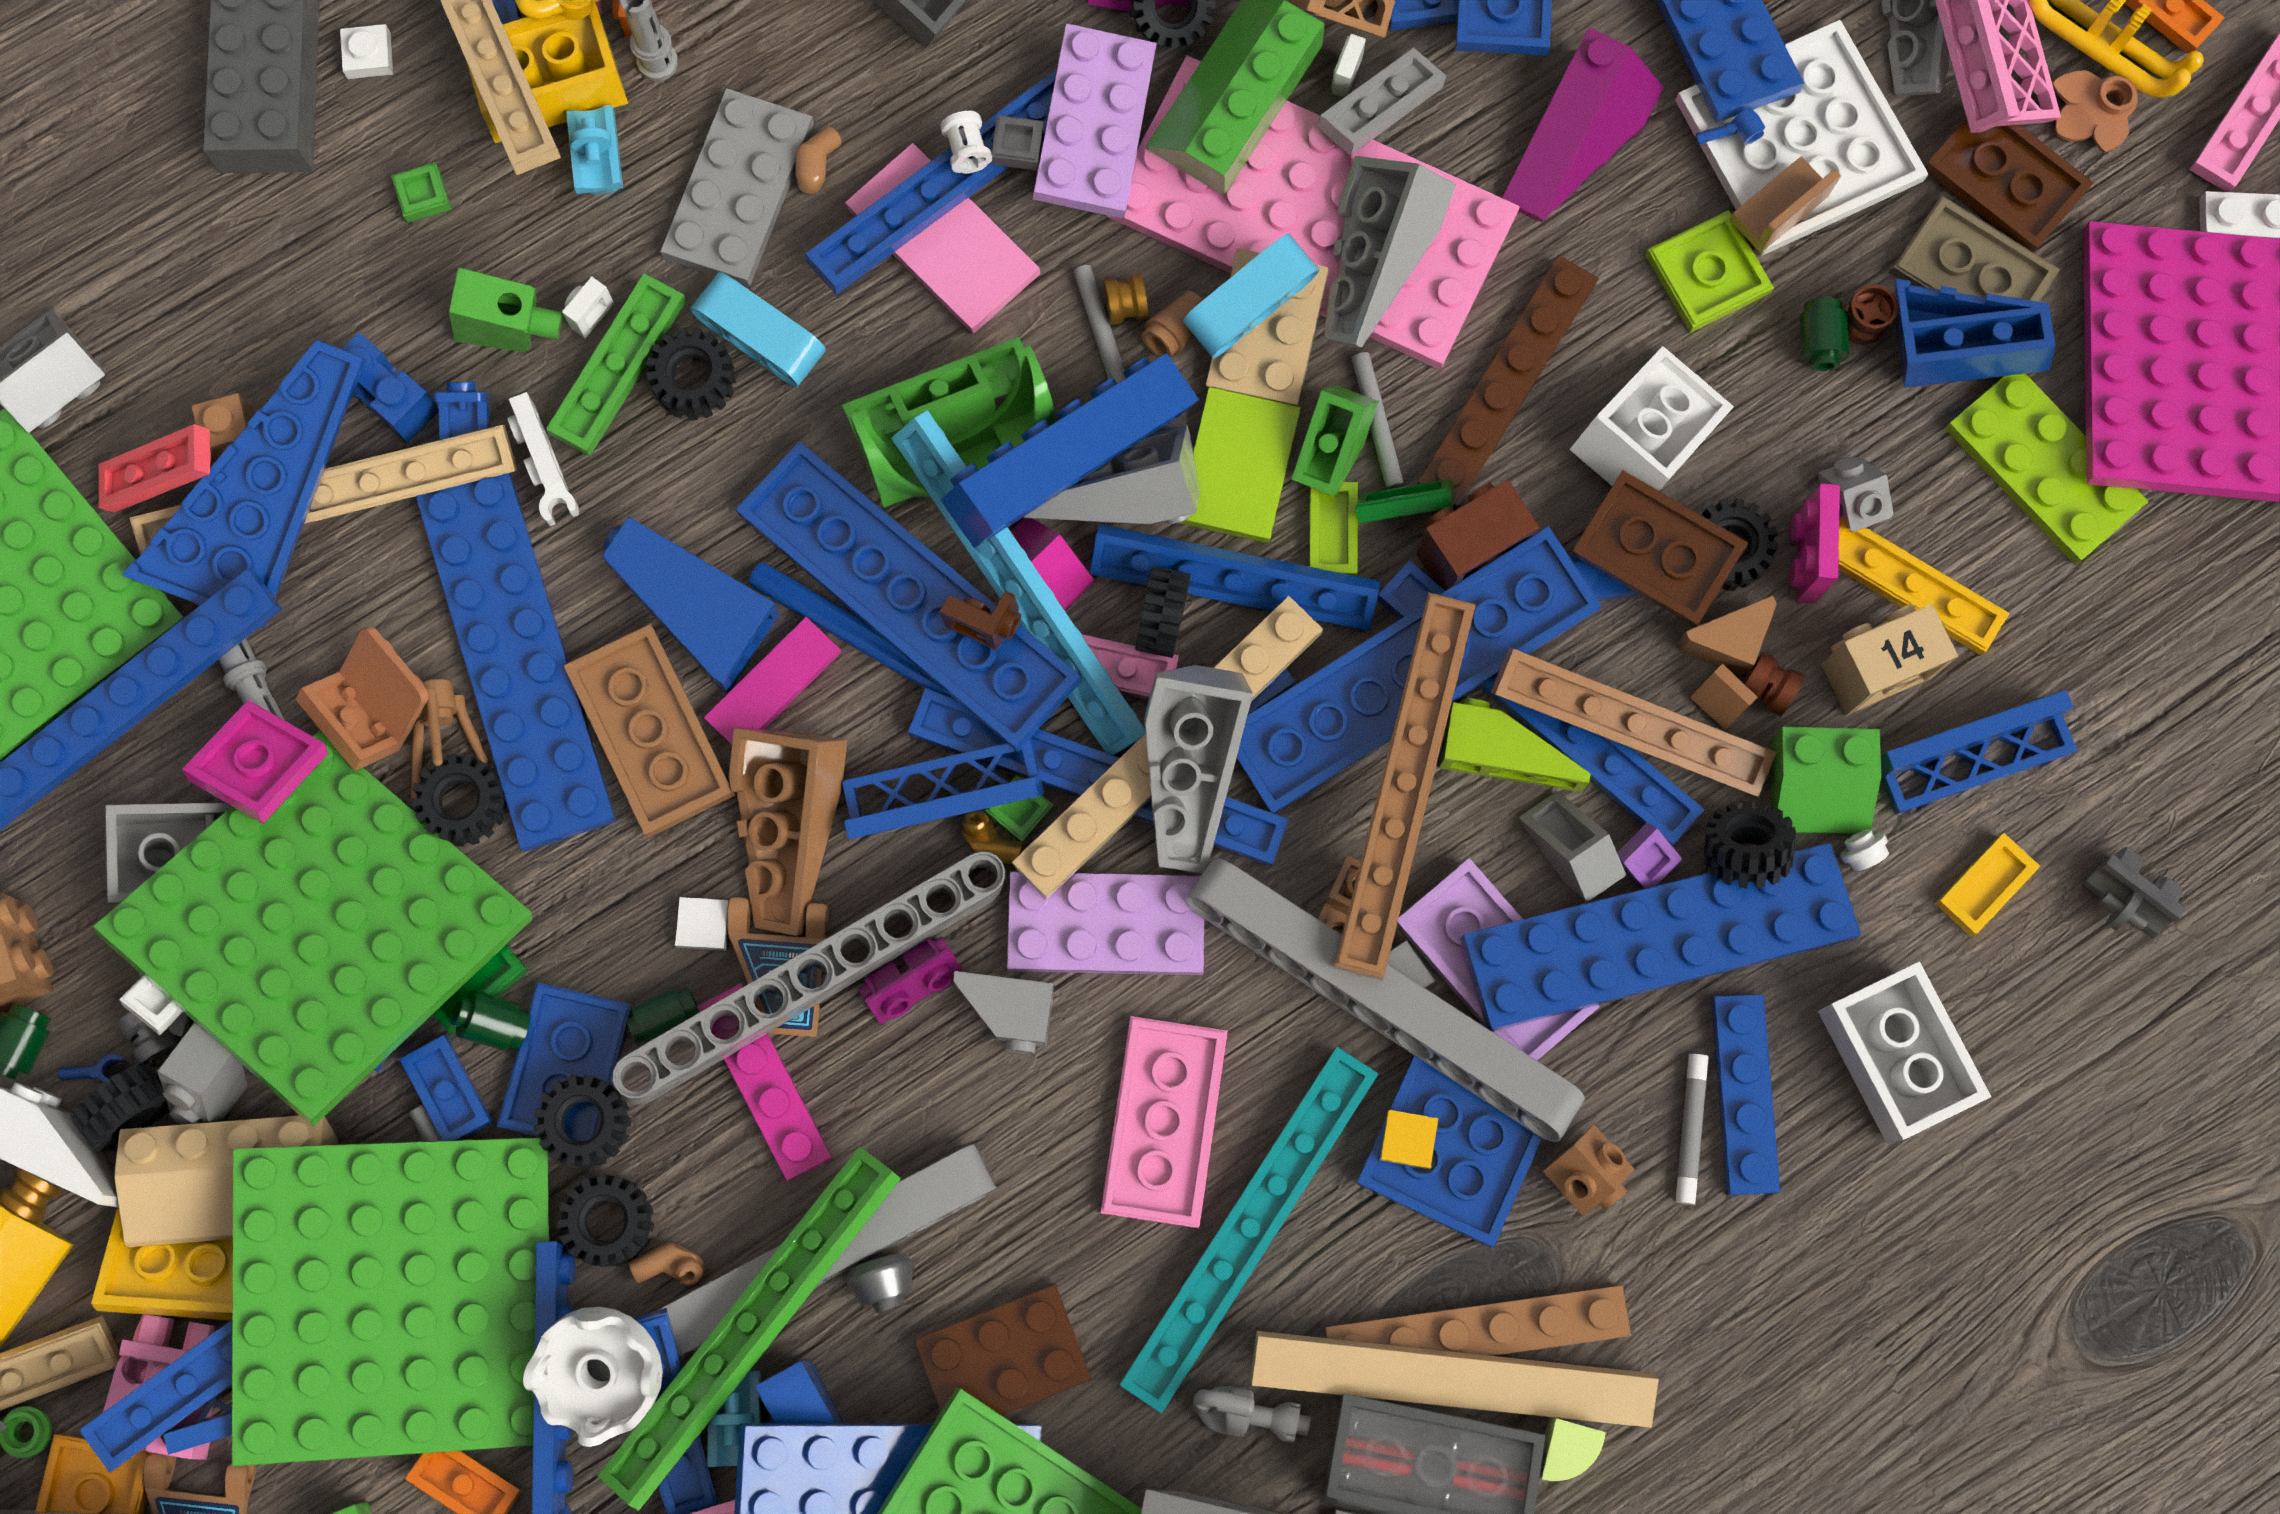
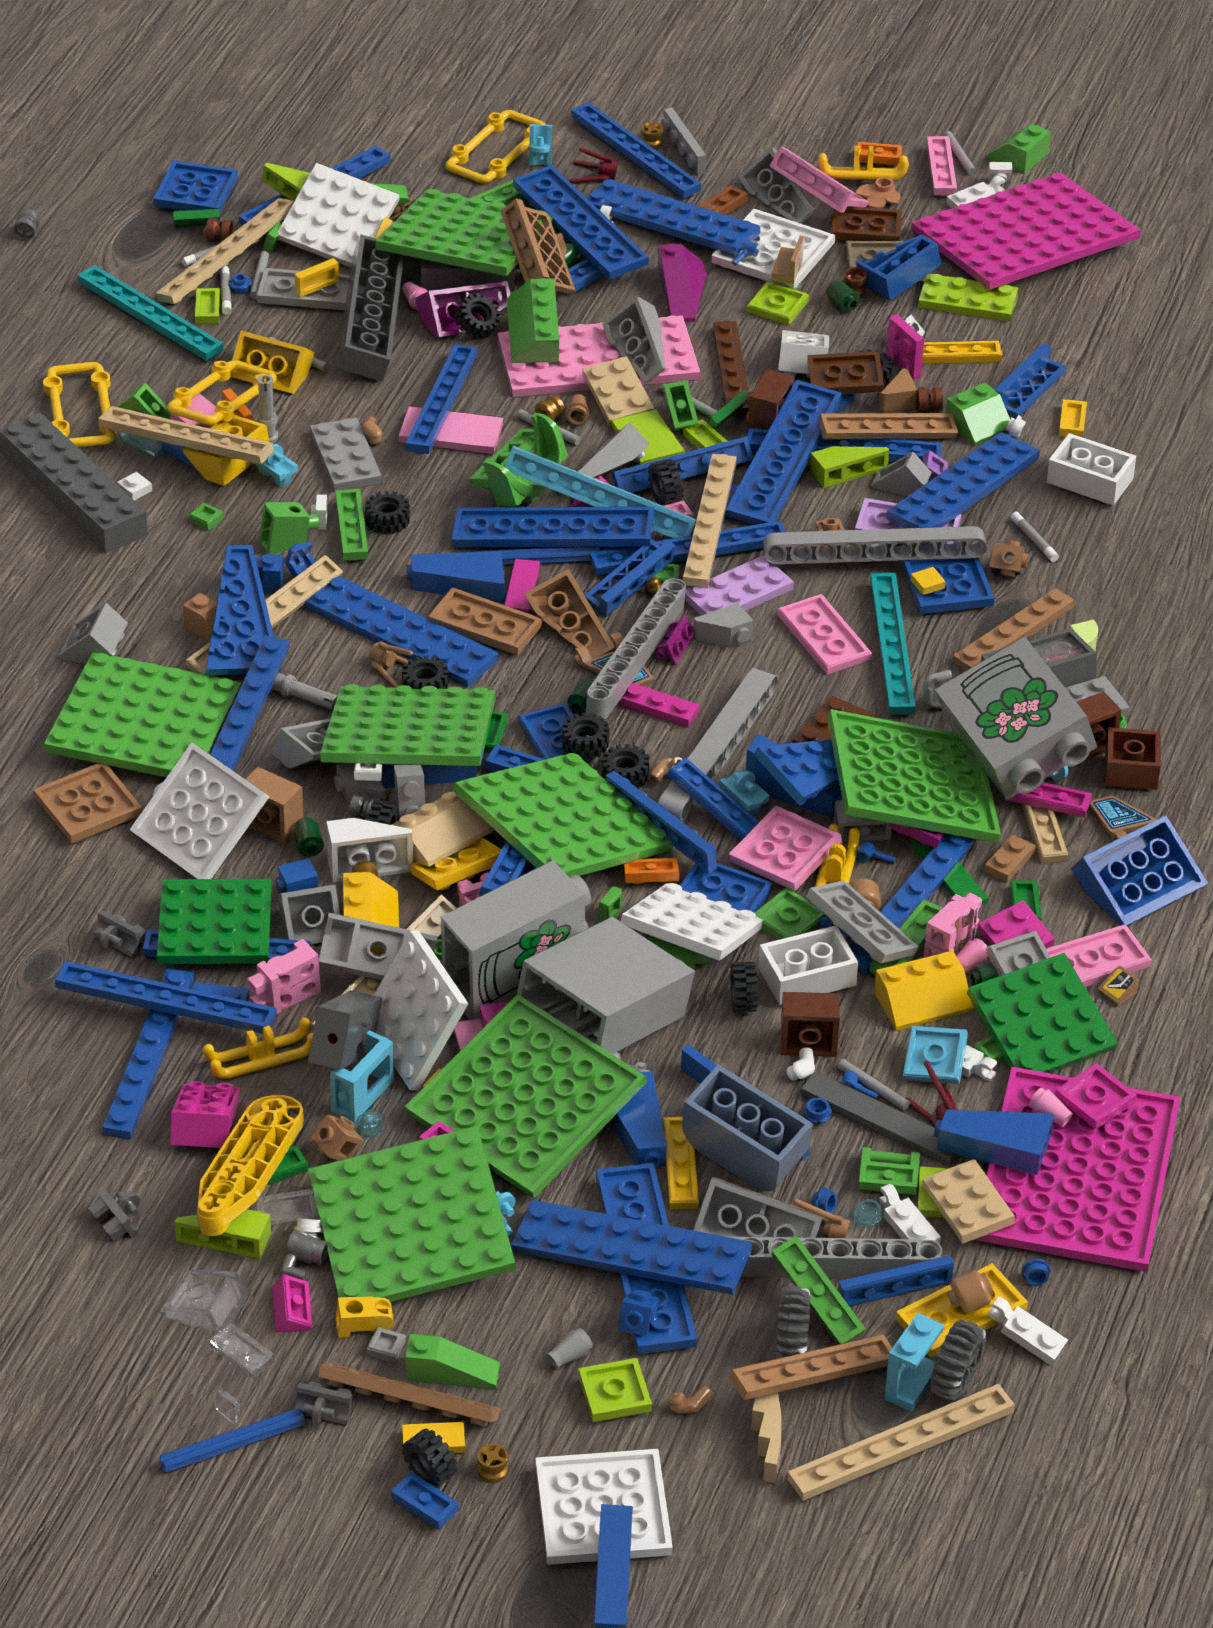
camera: 35 degrees left, 35 degrees down
coral plate [99,424,211,513] -> none
dark pink plate [182,700,328,824] -> none
nougat bracket [295,626,428,771] -> none
dark green brick [451,990,530,1051] -> none
white plate [507,392,579,526] -> none
white plate [523,1307,663,1447] -> none
bright green plate [597,1146,901,1511] -> none
white tile [675,897,729,951] -> none
medium azure beam [690,272,826,387] -> none
flat silver cone [846,1253,913,1314] -> none
reddish brown bracket [939,591,1021,651] -> none
white bush [940,111,992,174] -> none
blue brick [941,353,1199,549] -> none
flat silver tile [991,115,1044,171] -> none
lavender plate [1032,23,1156,219] -> none
light grey wedge [1144,665,1253,873] -> none
medium azure beam [1183,233,1320,358] -> none
tan tile [1250,1331,1659,1428] -> none
light grey plate [1317,48,1447,156] -> none
white tile [1331,34,1366,98] -> none
medium nougat tile [1334,592,1476,980] -> none
medium nougat tile [1690,664,1757,730] -> none
black tyre [1704,801,1796,889] -> none
blue plate [1711,995,1780,1196] -> none
tan brick [1821,604,1958,716] -> none
flat silver hips [2082,847,2186,938] -> none

